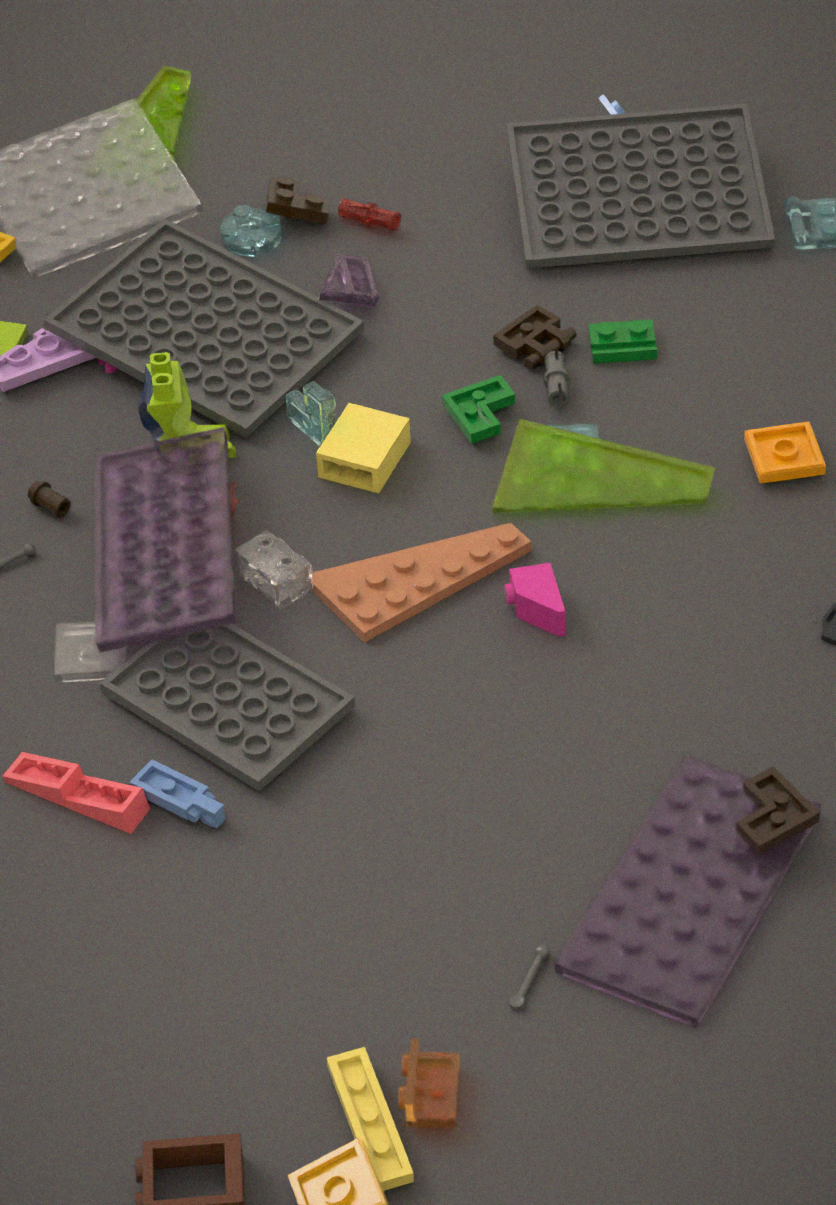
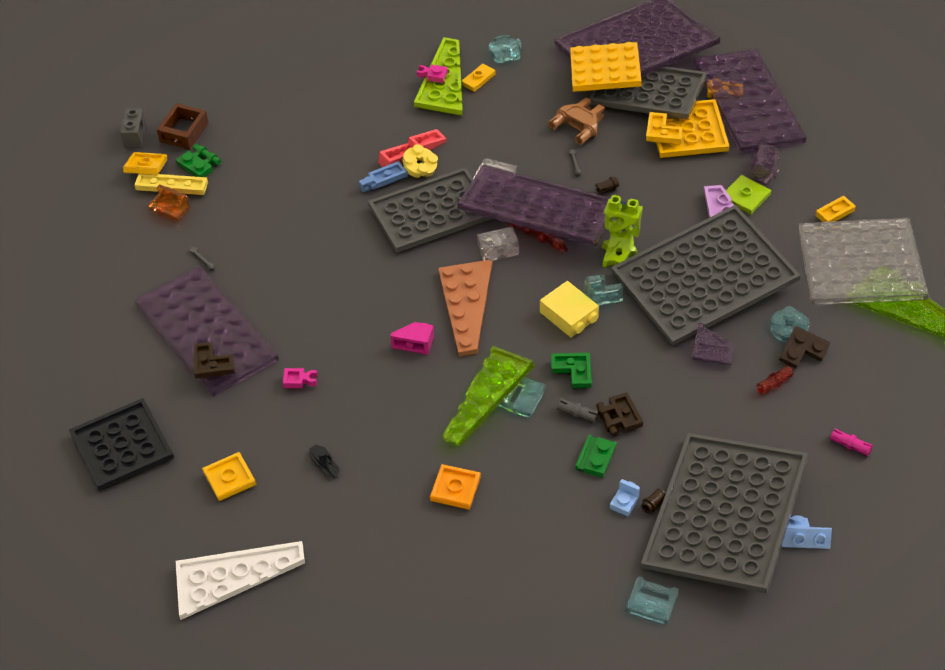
camera: 115 degrees right, 5 degrees up
none -> green plate [176,144,221,177]
none -> dark pink plate [283,368,318,388]
none -> light yellow plate [402,144,438,178]
none -> light blue bracket [610,479,640,516]
none -> dark brown pin [641,488,666,513]
none -> dark pink pin [830,428,873,457]

